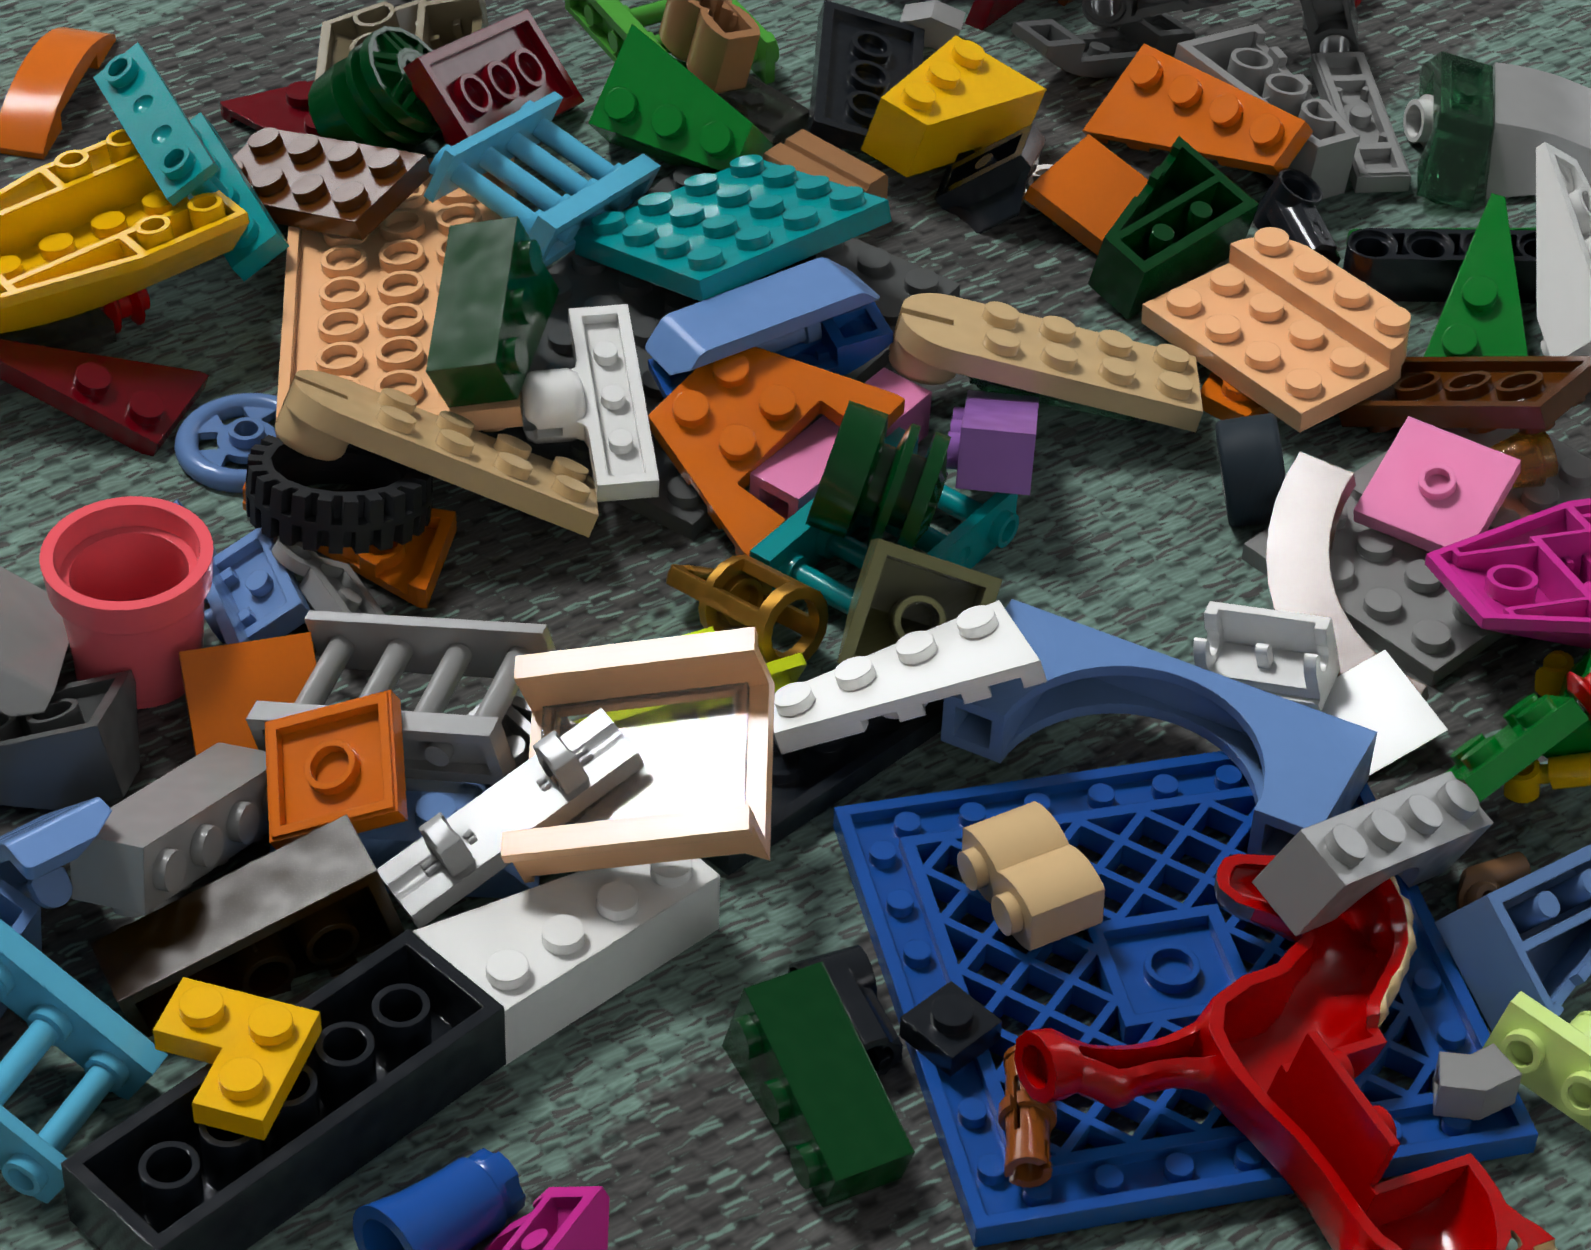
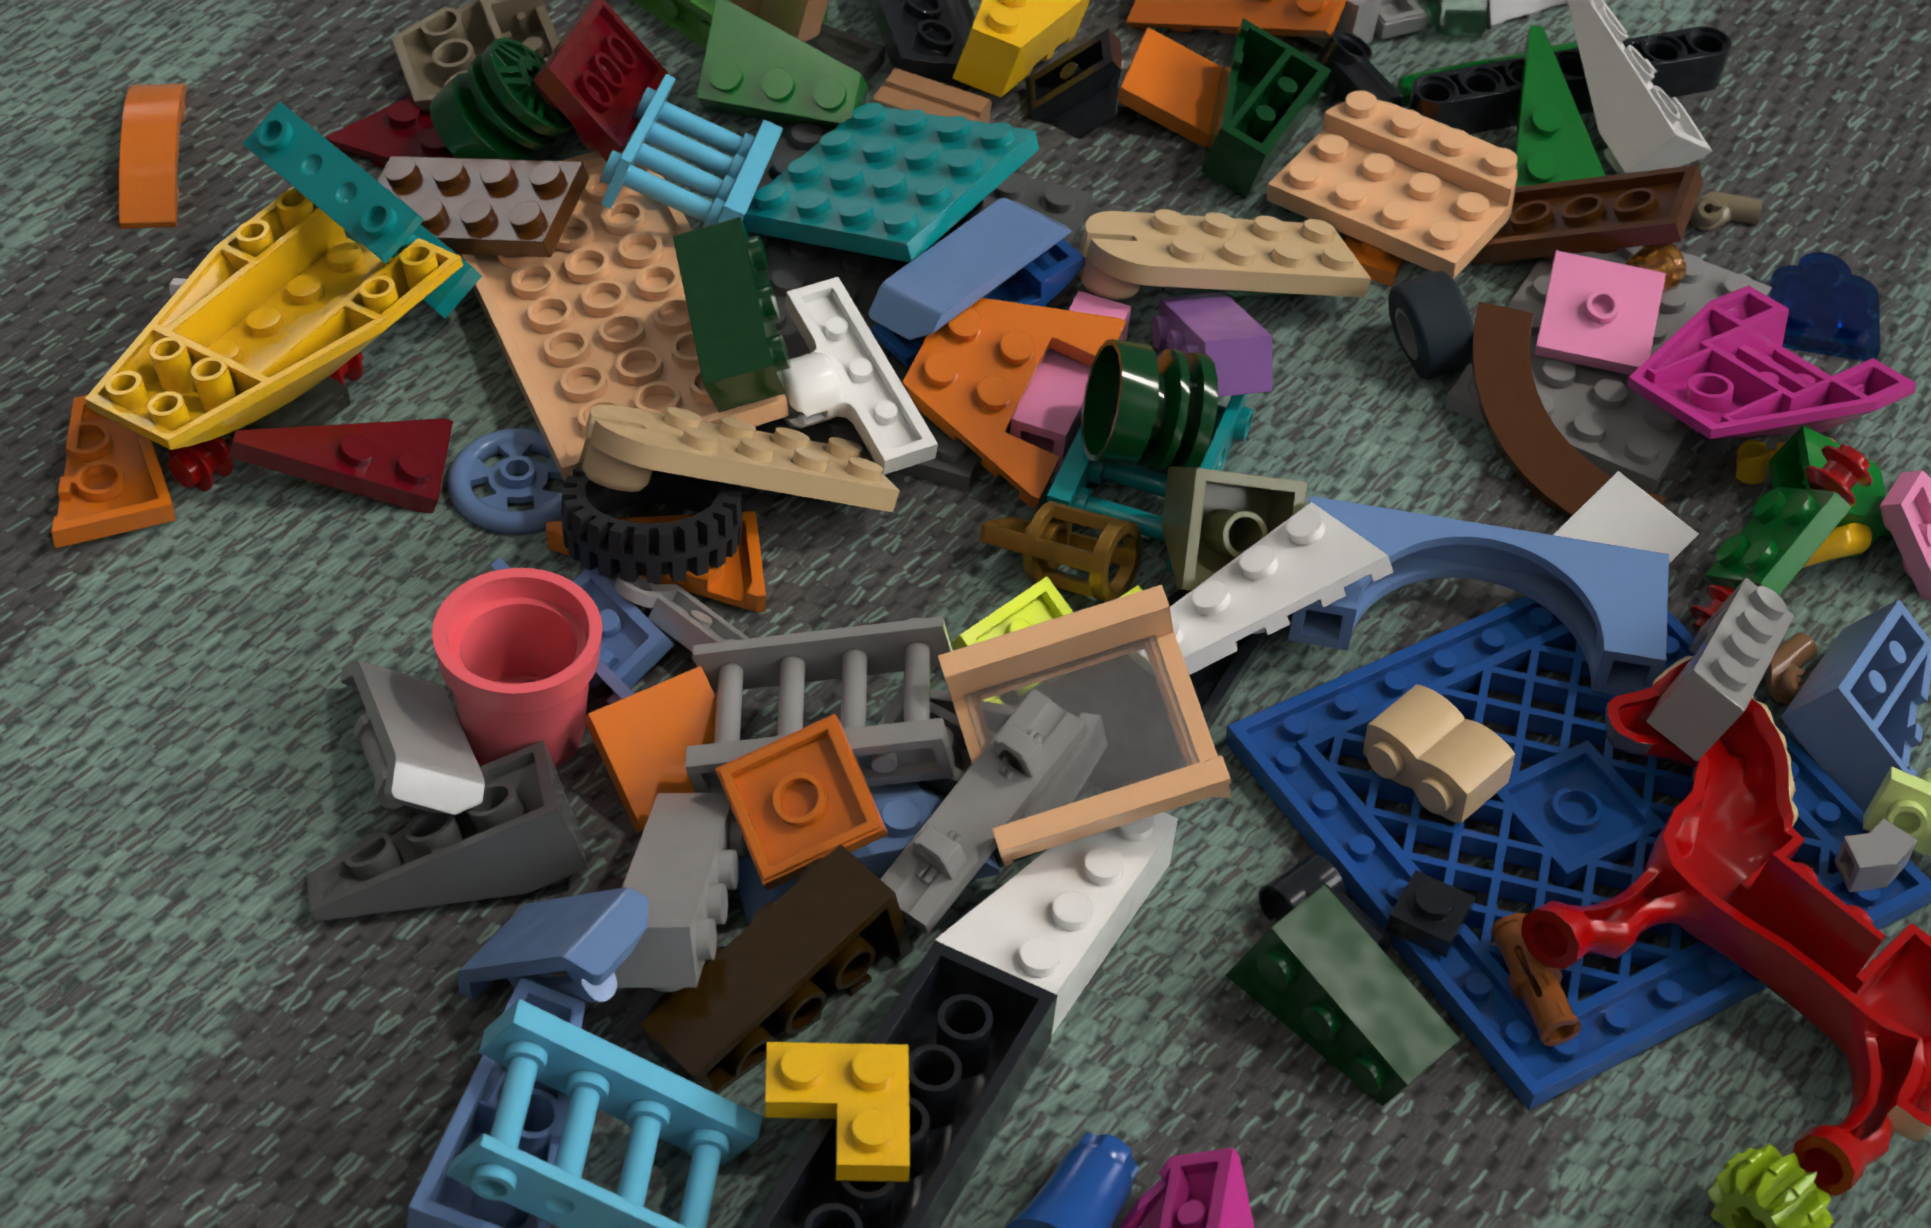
camera: 20 degrees left, 5 degrees up
white hinge [1193,601,1340,711] -> none

